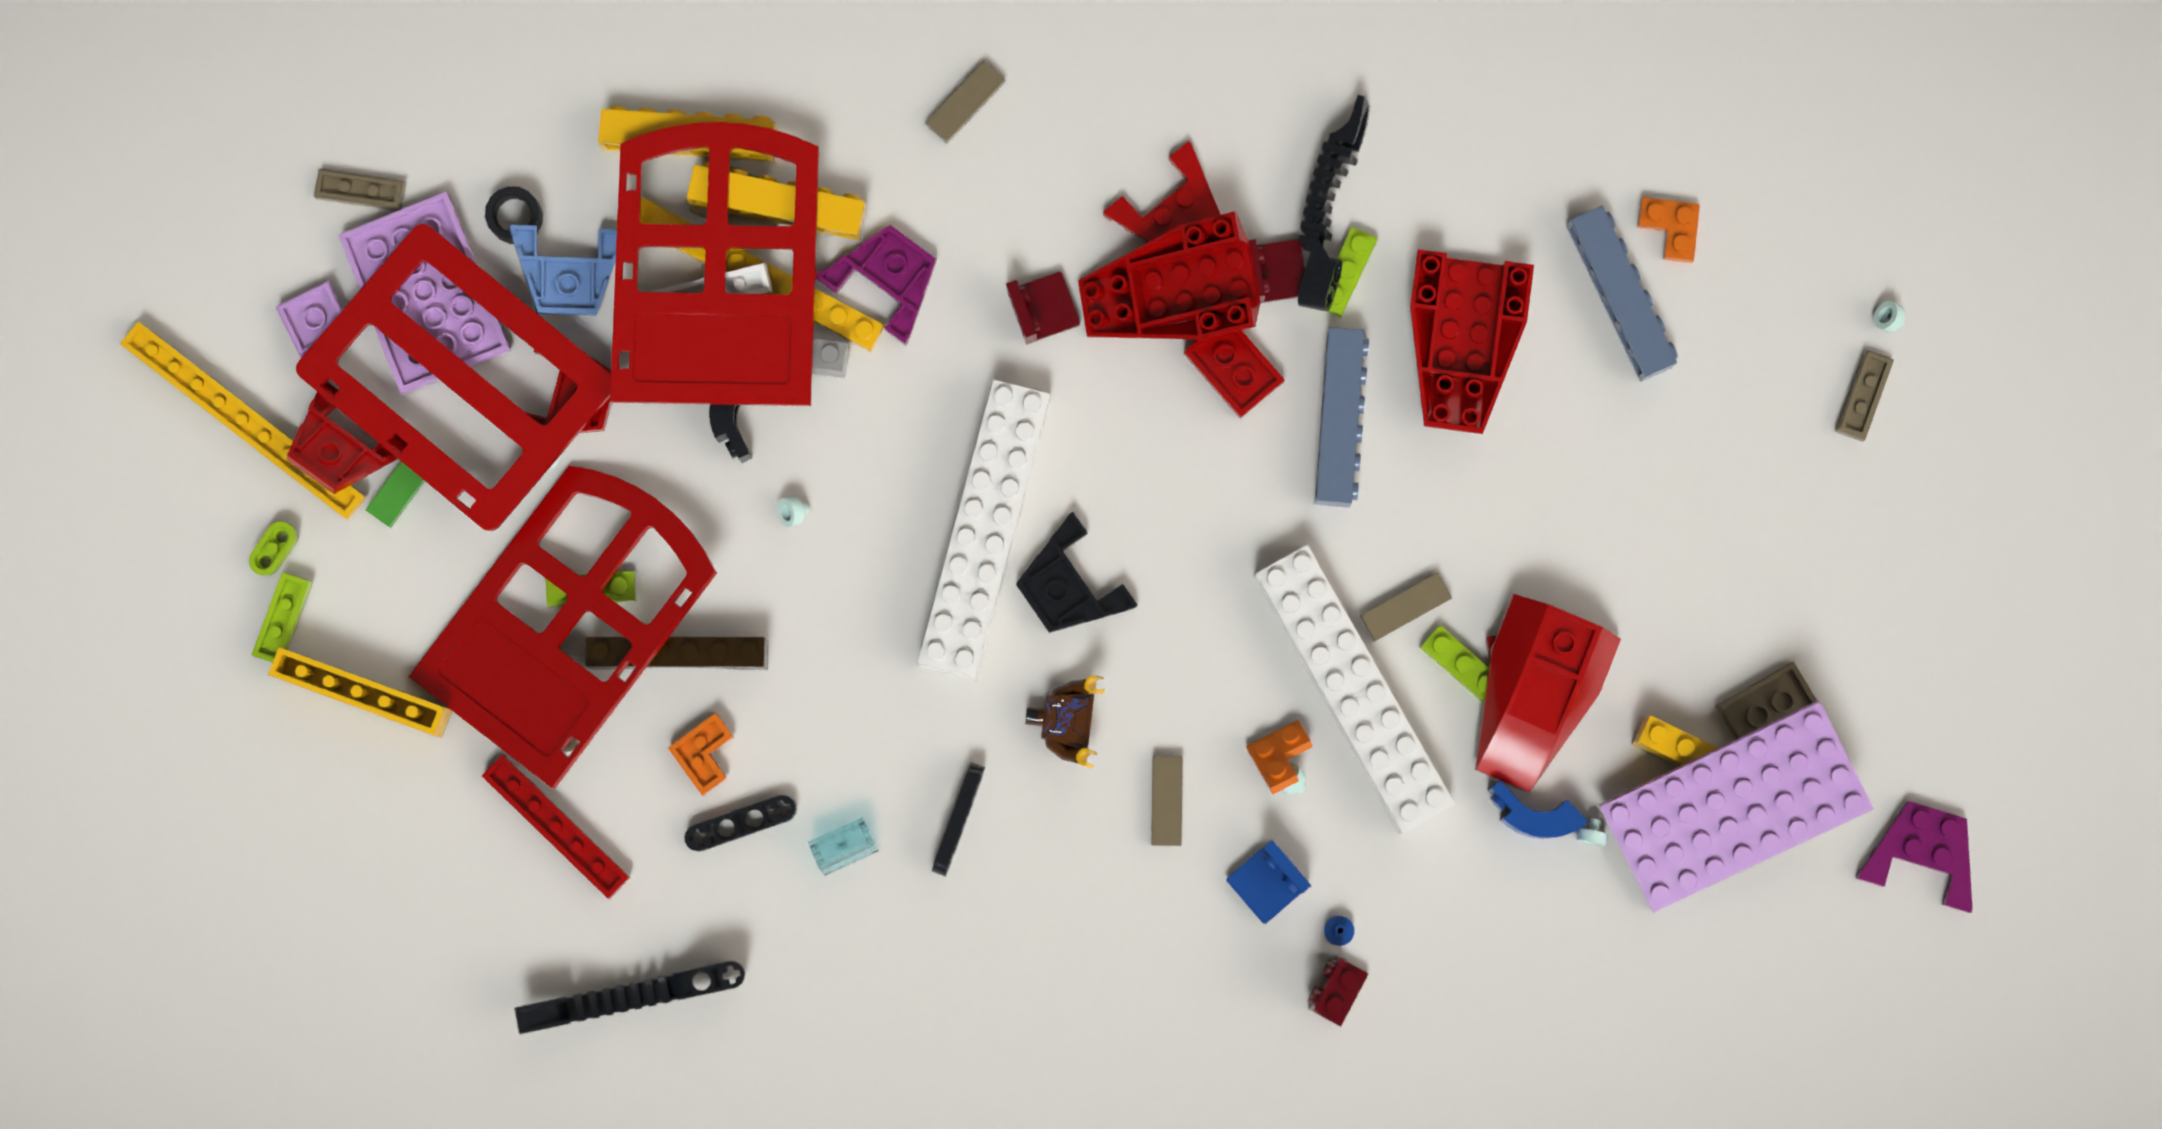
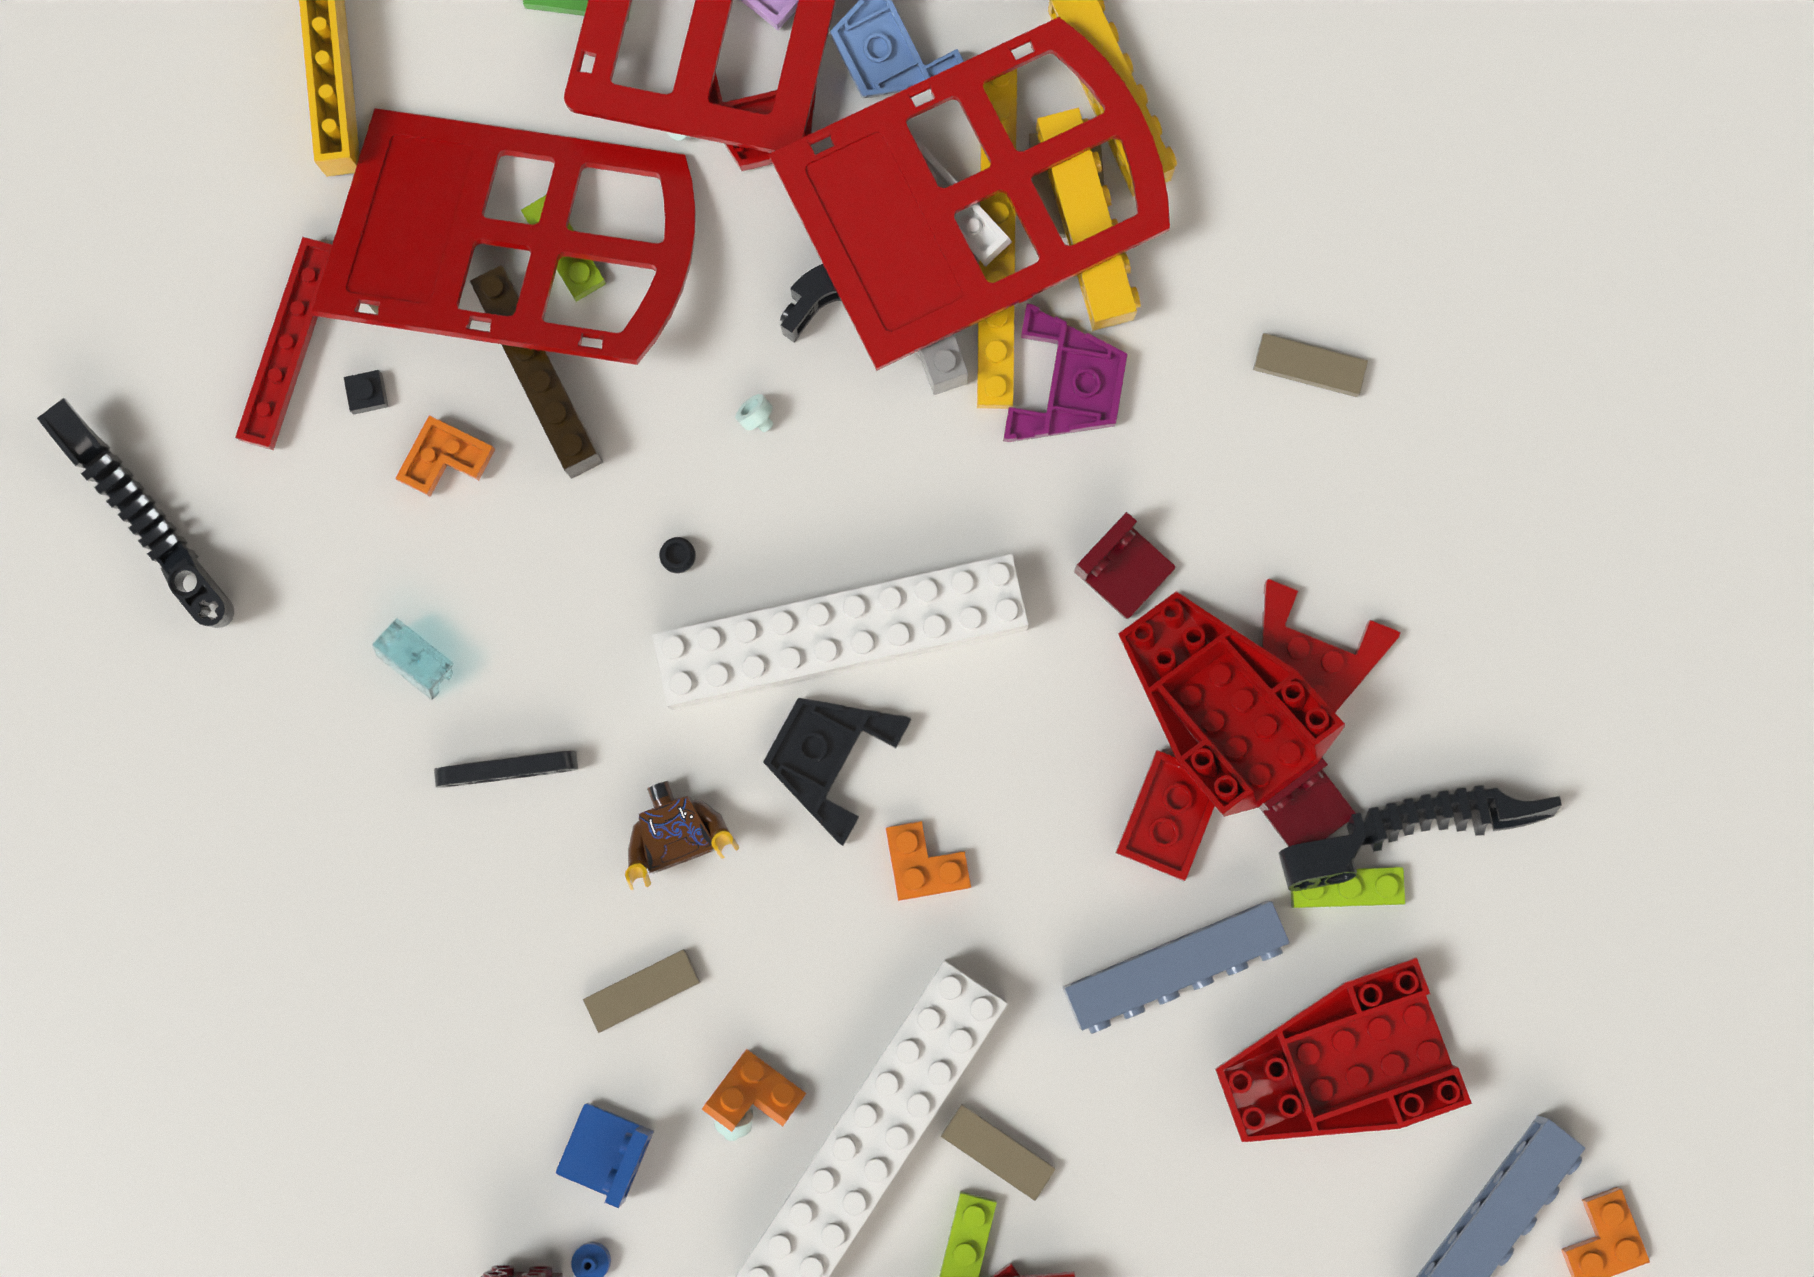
camera: 65 degrees right, 0 degrees up
black beam [684,795,797,852] -> none
none -> black plate [343,370,388,415]
none -> black plate [659,537,696,574]
none -> orange plate [886,821,971,901]

